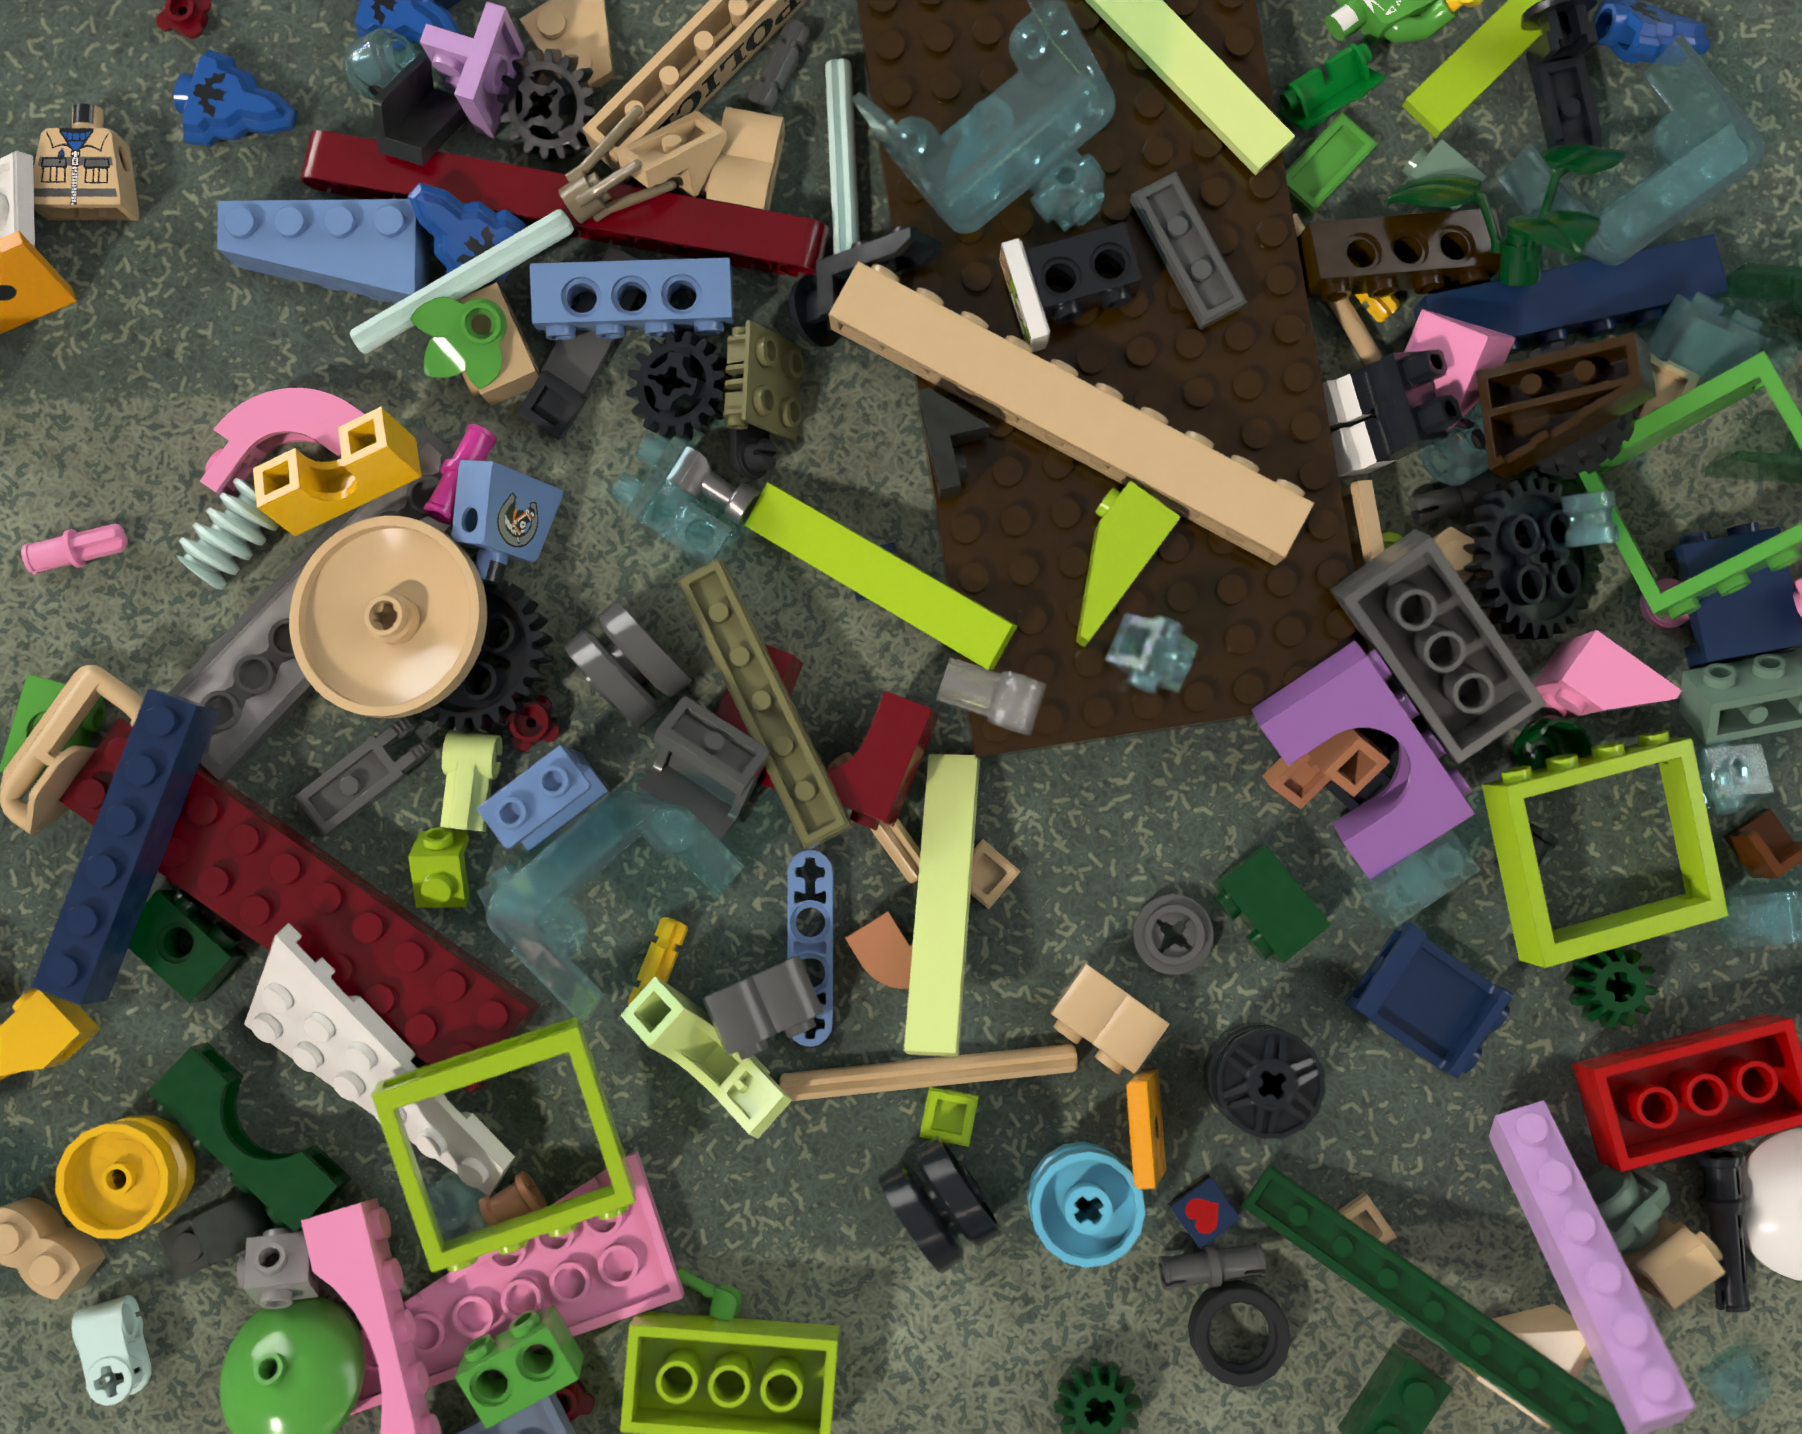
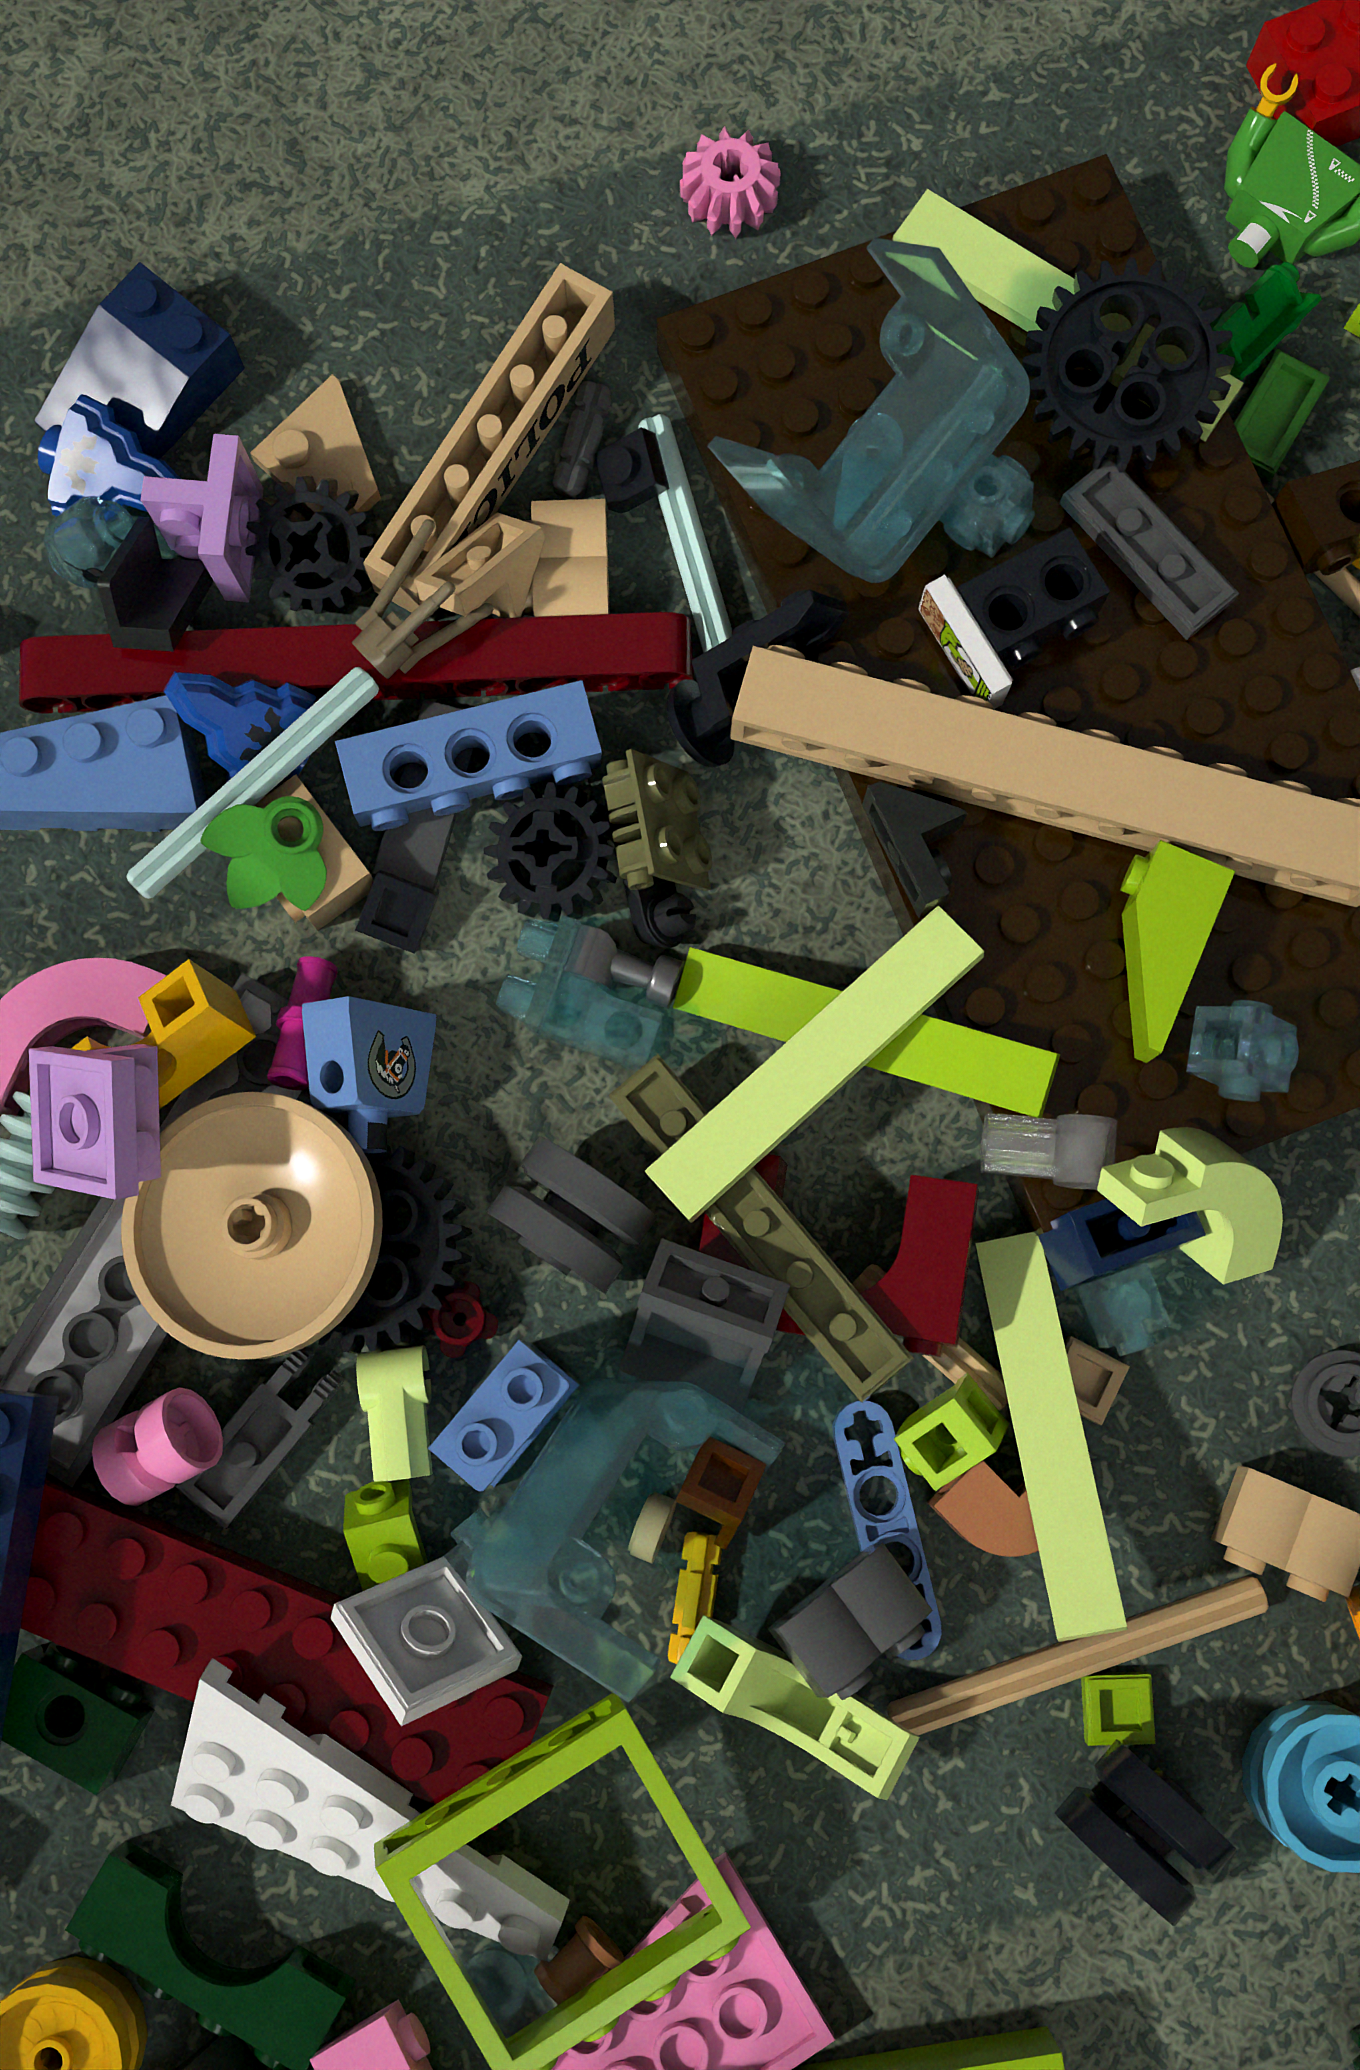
camera: 15 degrees left, 5 degrees down
bright green hand [678,1268,742,1321] -> none
none -> lavender bracket [29,1044,161,1200]
none -> bright pink wheel [92,1387,224,1506]
none -> white tile [331,1554,522,1726]
none -> black plate [595,427,670,513]
none -> tan tile [628,1492,677,1563]
none -> yellowish green tile [645,905,984,1223]
none -> reddish brown panel [675,1435,767,1550]
none -> lime brick [894,1373,1009,1491]
none -> black gear [1021,257,1235,473]
none -> dark blue brick [1036,1199,1206,1291]
none -> clear light blue brick [1071,1262,1171,1356]
none -> yellowish green arch [1097,1127,1283,1285]

